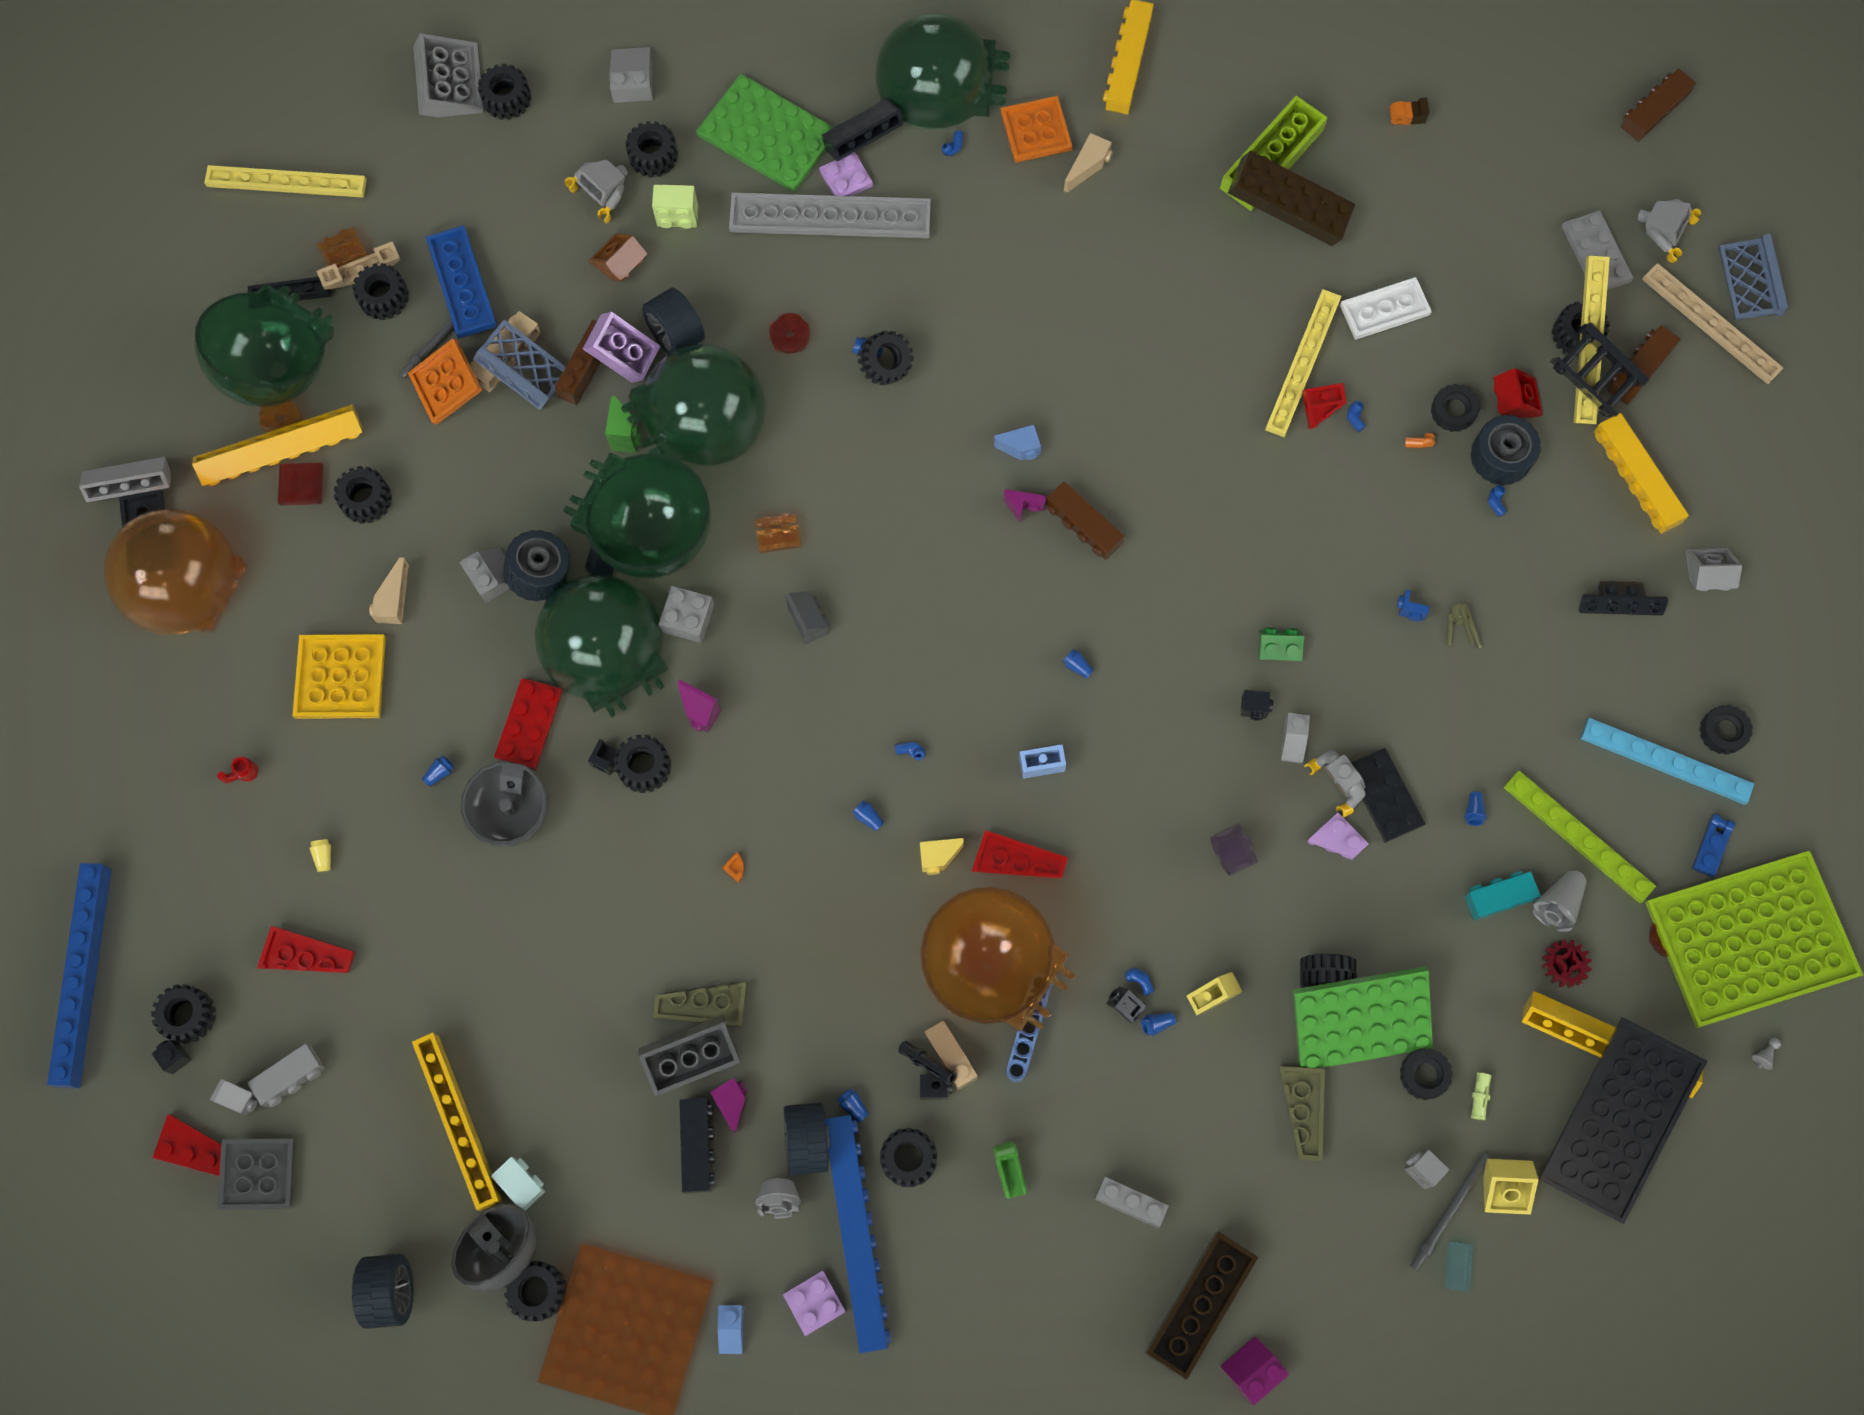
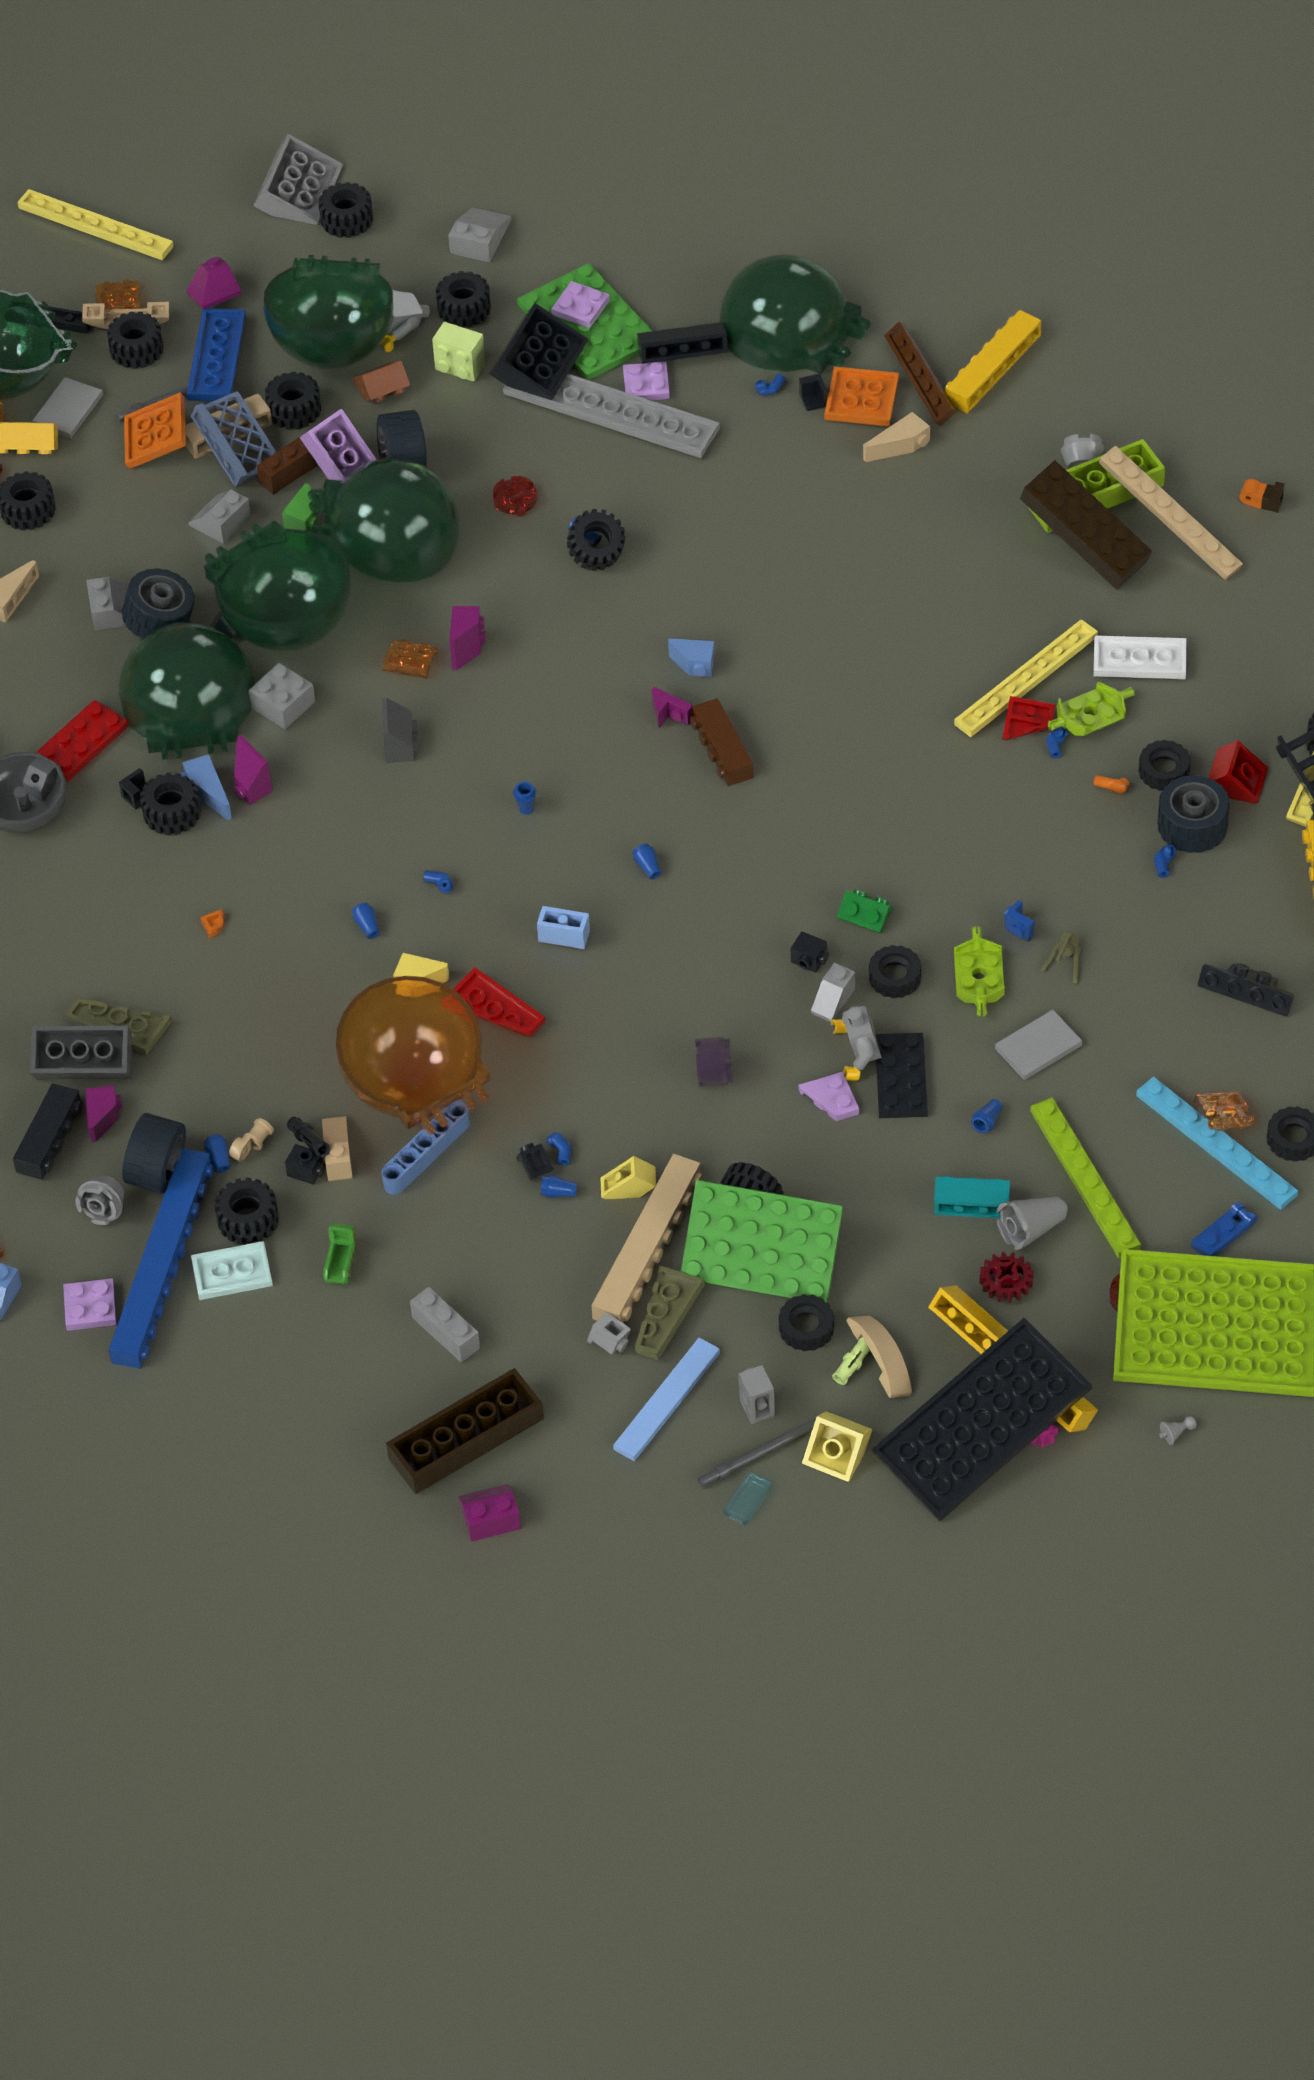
camera: 25 degrees right, 20 degrees down
none -> light grey tile [32,377,103,439]
none -> medium blue slope [180,754,232,820]
none -> magenta slope [187,257,242,310]
none -> light grey slope [188,490,251,544]
none -> light aqua tile [191,1241,273,1300]
none -> tan connector [229,1118,274,1162]
none -> clear green windscreen [263,255,394,369]
none -> black tyre [265,372,322,430]
none -> magenta slope [449,606,486,670]
none -> black slope [489,303,589,400]
none -> blue cone [513,781,536,815]
none -> lavender plate [551,281,610,328]
none -> light grey brick [587,1312,631,1355]
none -> tan brick [592,1153,703,1323]
none -> light blue tile [613,1338,720,1462]
none -> black panel [799,373,828,411]
none -> tan slope [846,1315,912,1398]
none -> black tyre [869,945,921,998]
none -> reddish brown plate [884,321,956,426]
none -> lime plate [954,926,1005,1016]
none -> light grey tile [995,1010,1082,1080]
none -> lime plate [1048,682,1135,736]
none -> light grey cone [1060,434,1105,469]
none -> tan plate [1099,446,1243,581]
none -> clear orange plate [1194,1091,1255,1131]

